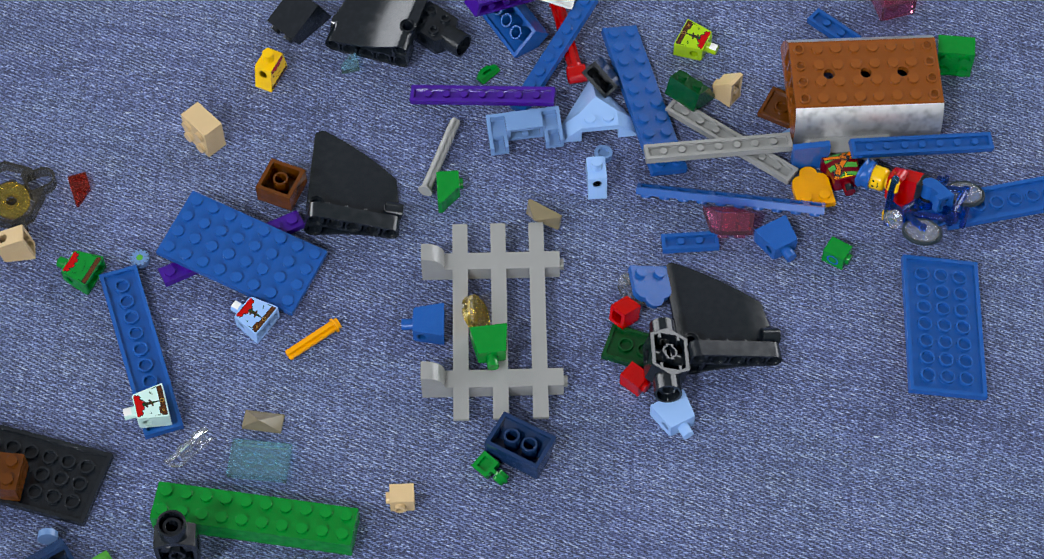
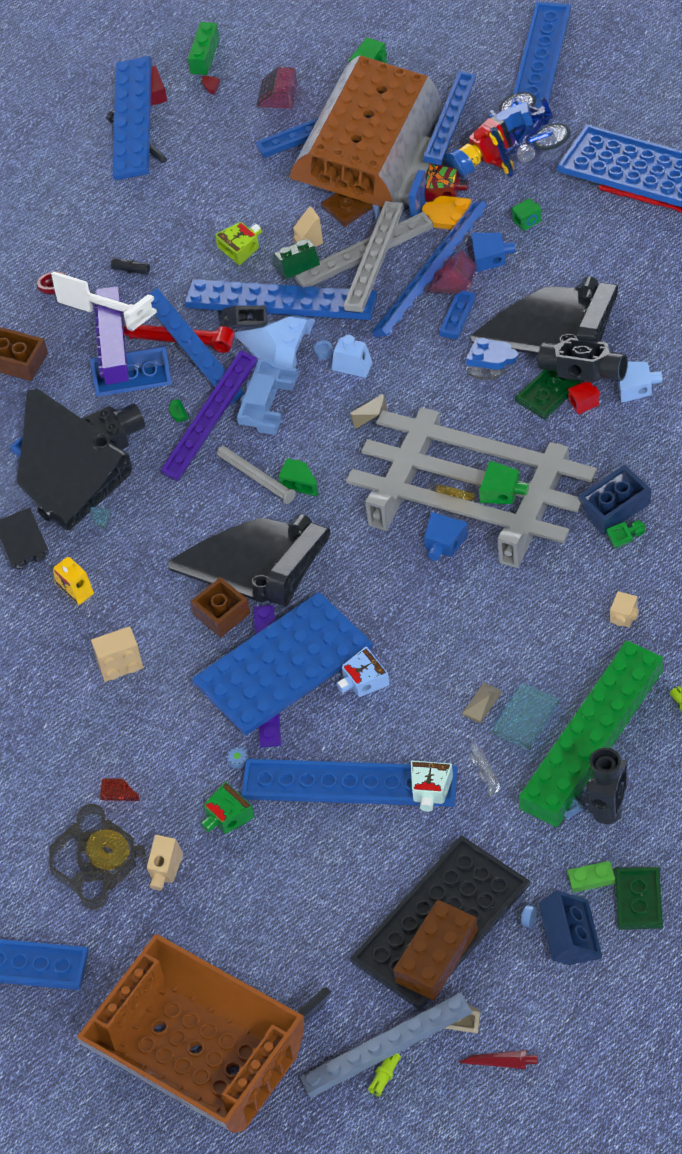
camera: 60 degrees left, 5 degrees down
light orange axle [285,318,342,360] -> none
red brick [609,296,641,330] -> none

